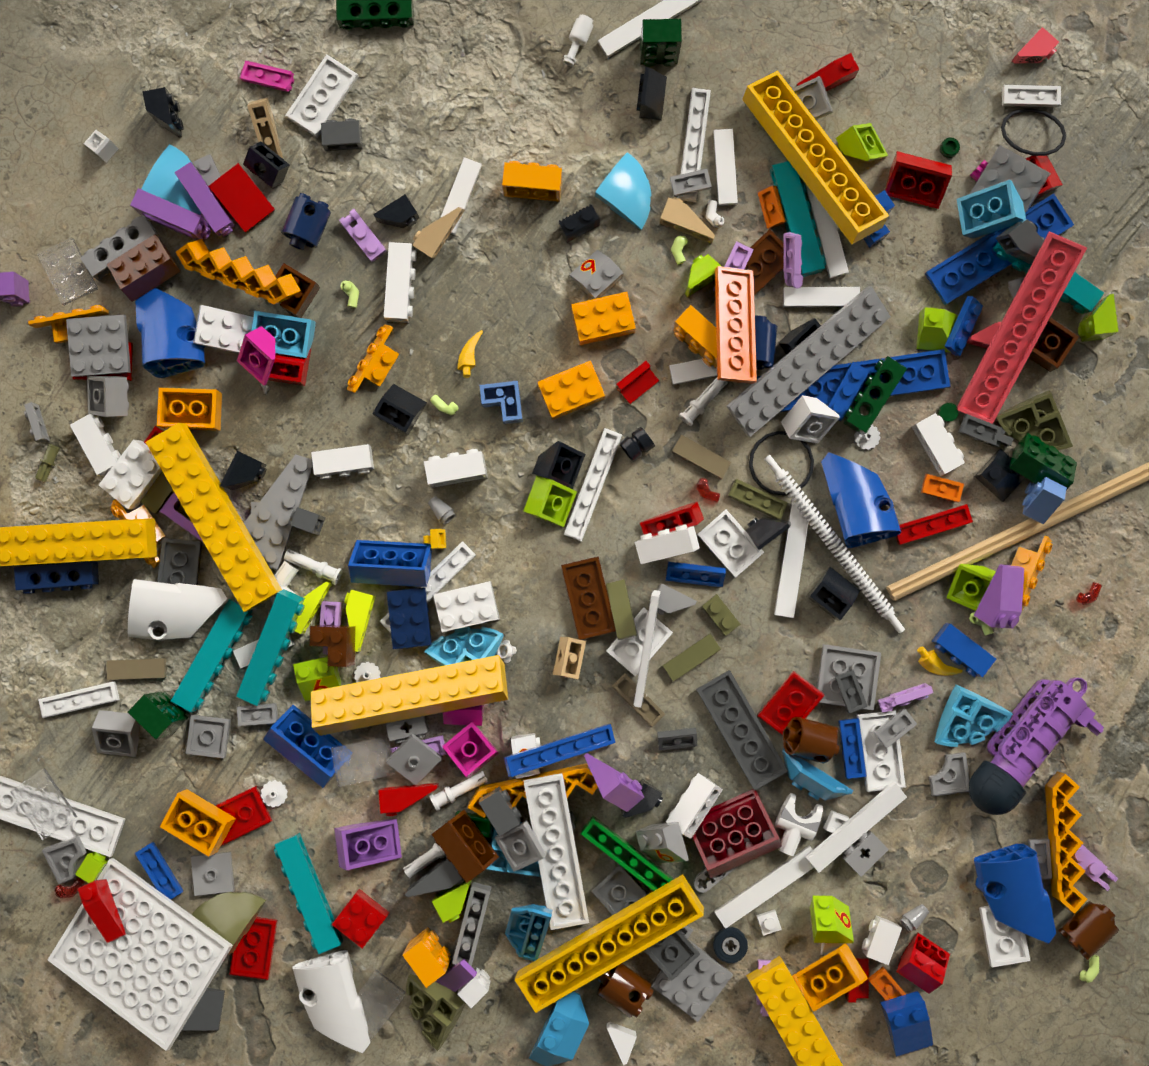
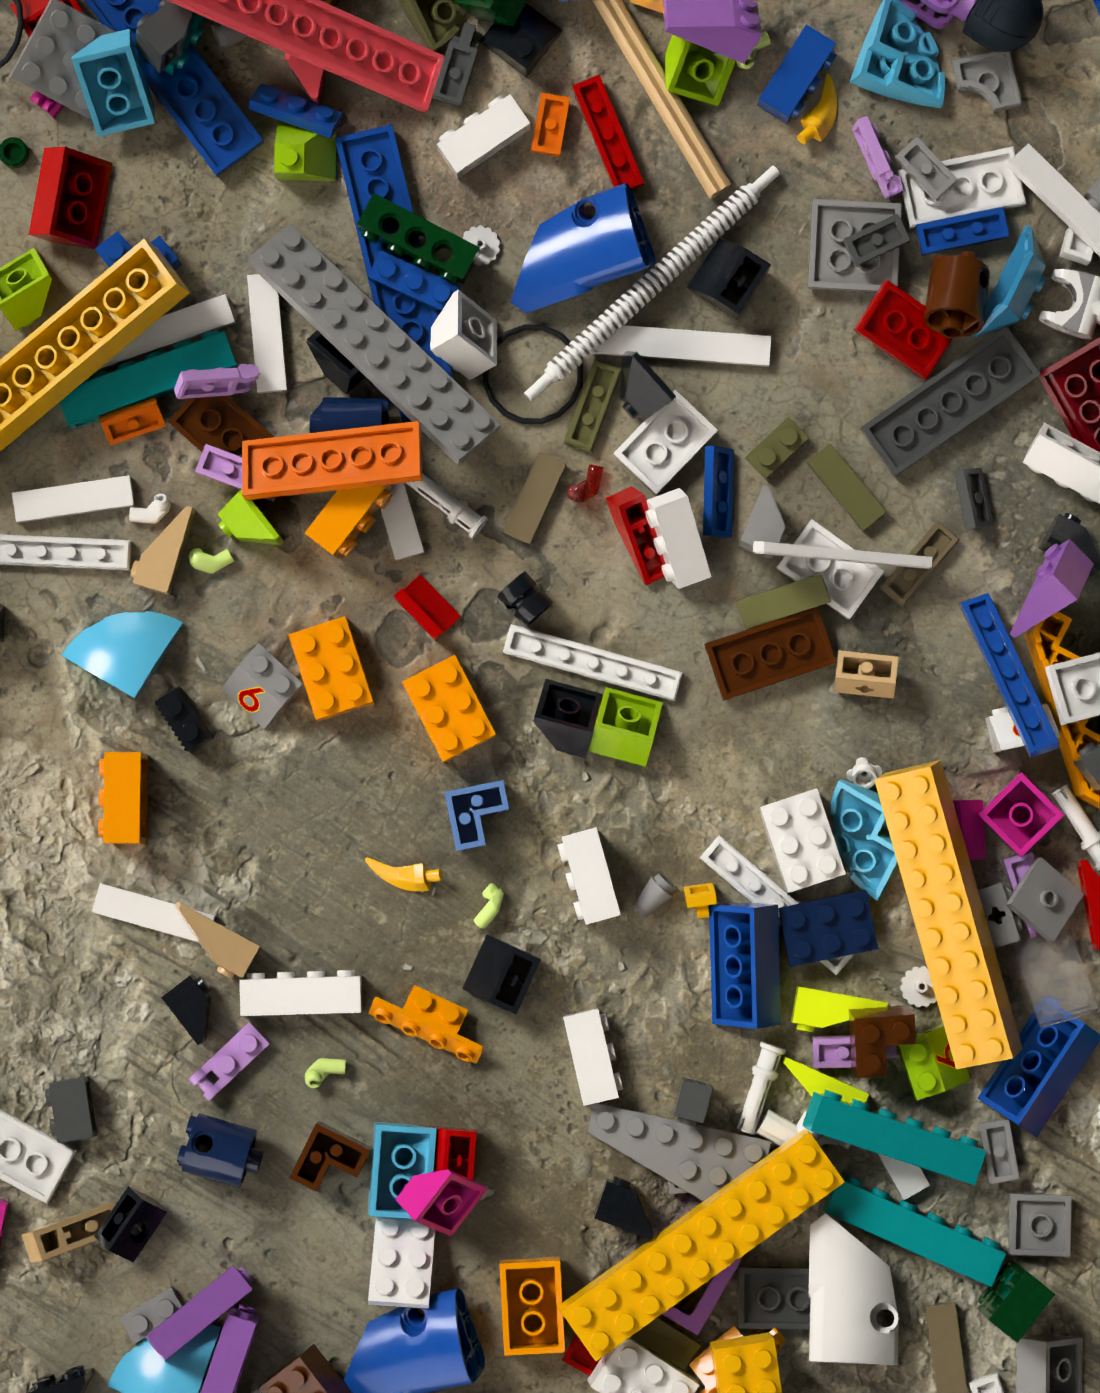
camera: 90 degrees left, 0 degrees up
light orange brick [176,239,301,304] -> none
red tile [208,163,275,233] -> none
light grey plate [670,169,712,197] -> none
dark green tile [938,403,958,422] -> none

